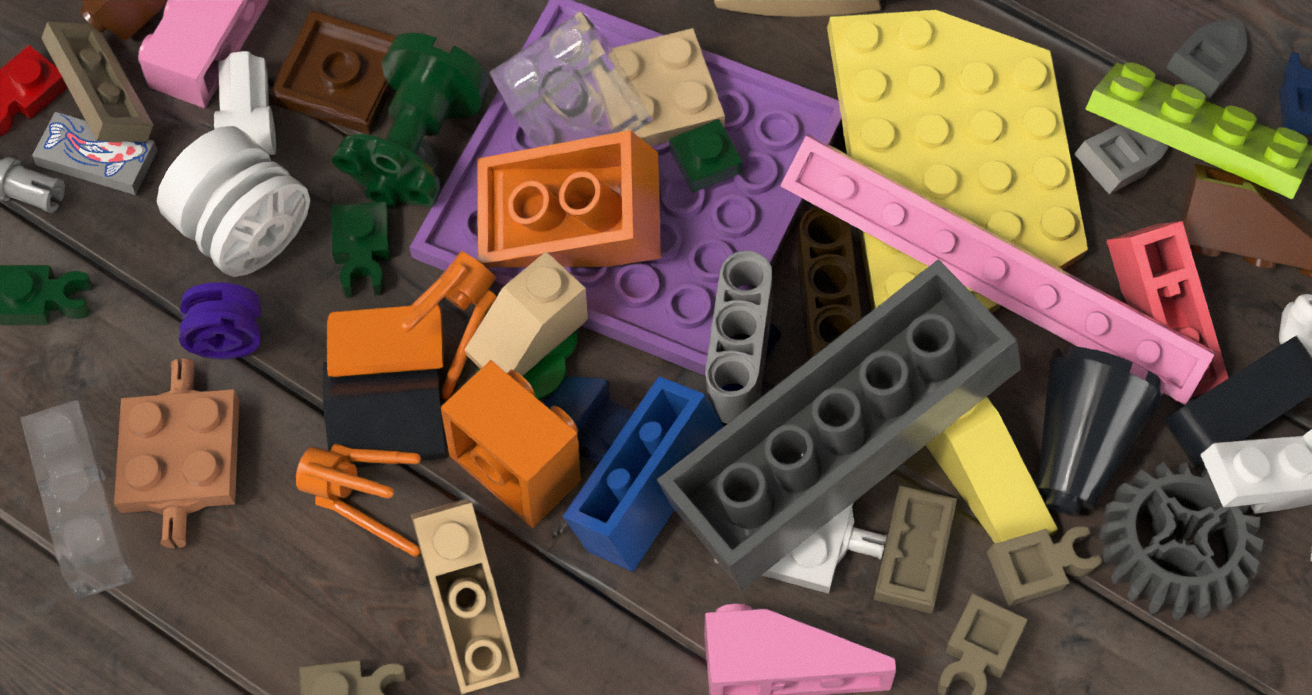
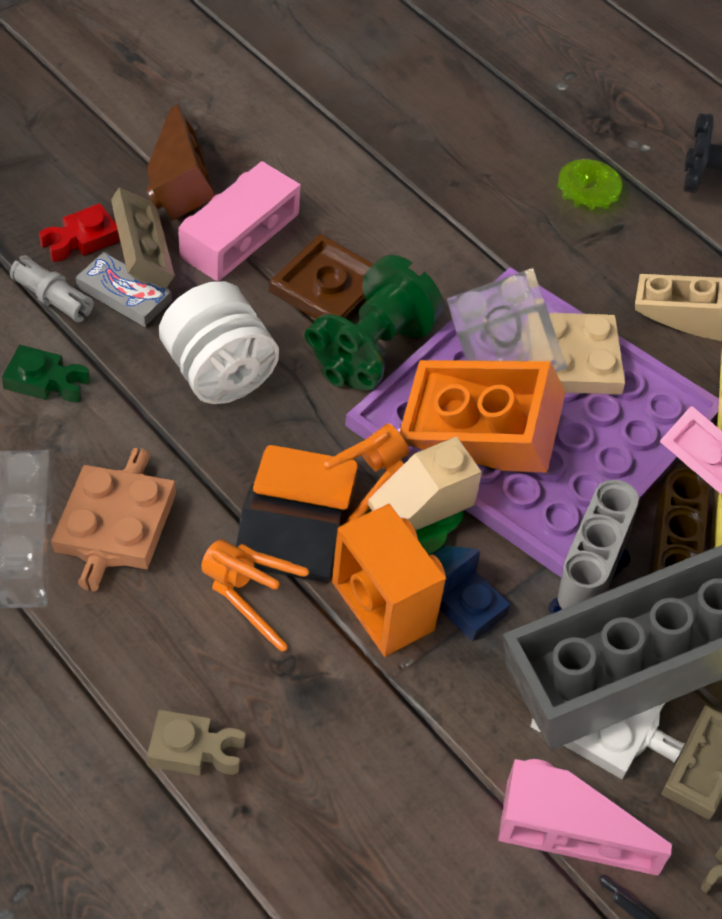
camera: 10 degrees right, 10 degrees down
dark purple wheel [179,282,262,359] -> none
white piece [214,51,276,155] -> none
dark green plate [331,202,390,298] -> none
tan slope [411,498,520,694] -> none
blue brick [563,376,724,572] -> none
dark green plate [669,119,743,193] -> none

